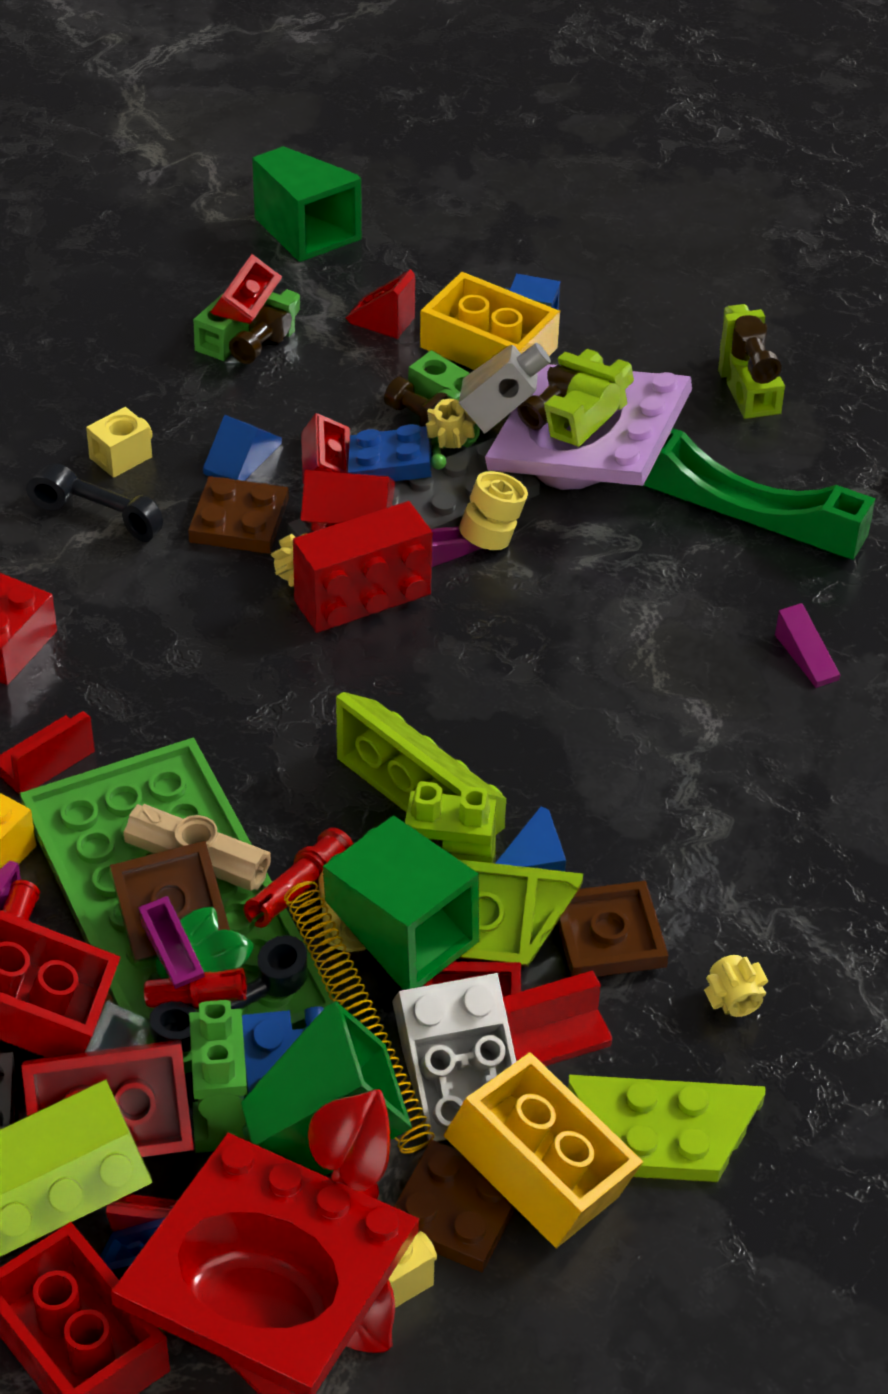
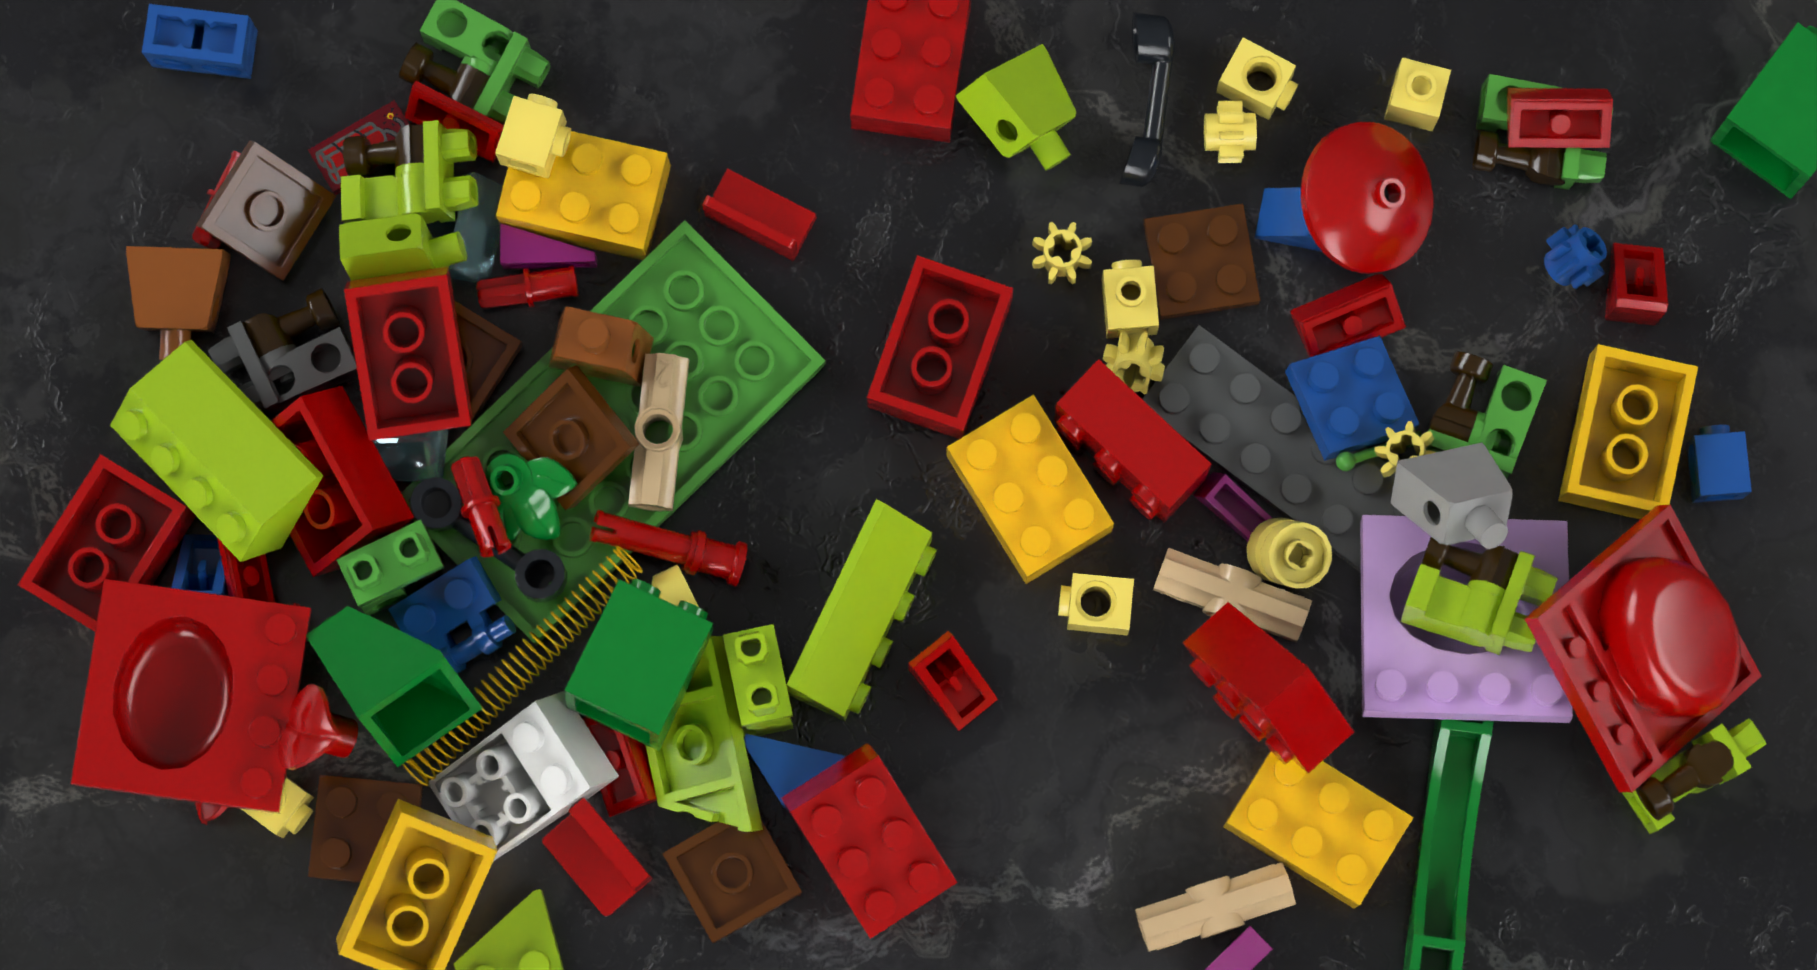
camera: 75 degrees right, 35 degrees up
magenta piece [138,896,205,989] -> none
red slope [301,470,395,531] -> none
none -> dark orange torso [549,307,654,387]
none -> red brick [781,743,958,939]
none -> red brick [867,255,1013,439]
none -> red slope [908,631,998,731]
none -> yellow brick [947,394,1114,584]
none -> lime torso [956,44,1076,171]
none -> light yellow gear [1032,222,1092,284]
none -> light yellow brick [1058,573,1134,636]
none -> light yellow brick [1101,260,1159,339]
none -> tan piece [1135,862,1296,952]
none -> tan piece [1153,548,1312,643]
none -> red brick [1183,602,1354,774]
none -> light yellow gear [1204,101,1257,163]
none -> yellow brick [1223,750,1414,909]
none -> red dish [1301,122,1434,273]
none -> light yellow brick [1384,58,1451,131]
none -> red piece [1525,504,1762,792]
none -> blue gear [1544,224,1607,289]

